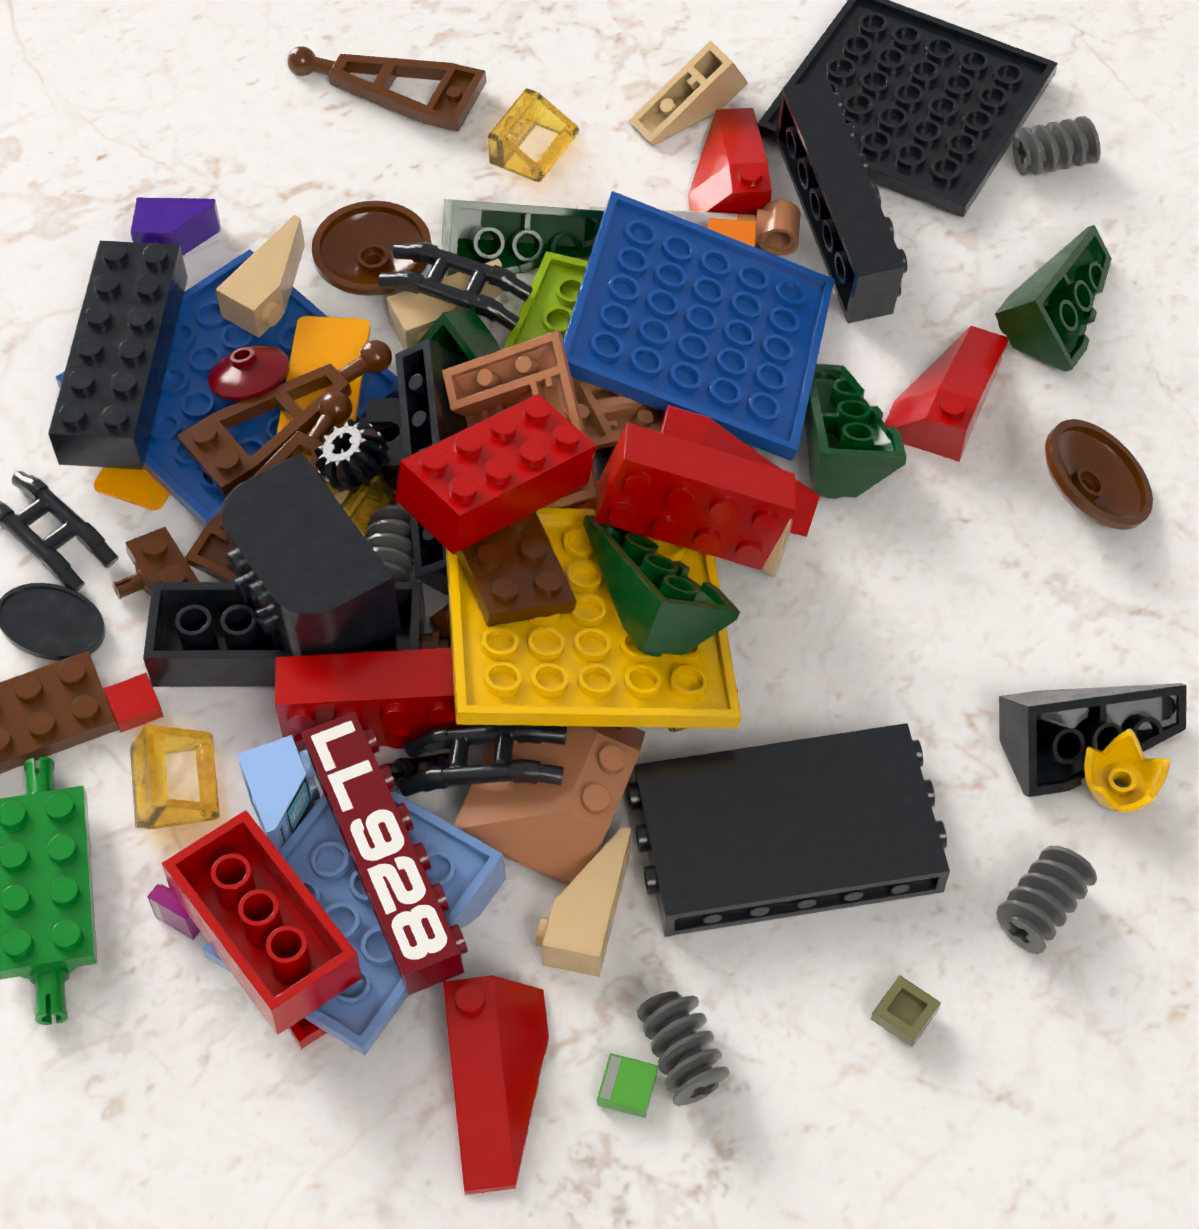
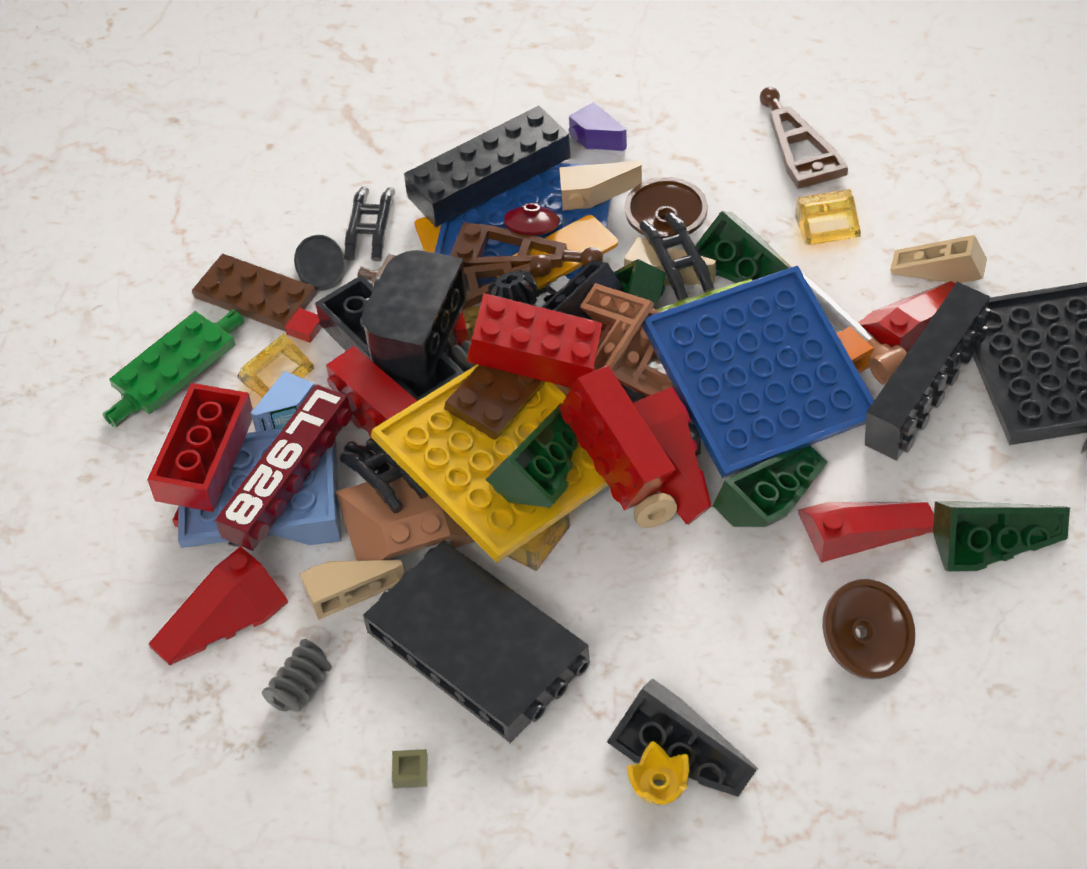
camera: 55 degrees right, 5 degrees down
bright green tile [597,1053,658,1118] -> none
dark grey piece [996,846,1097,954] -> none

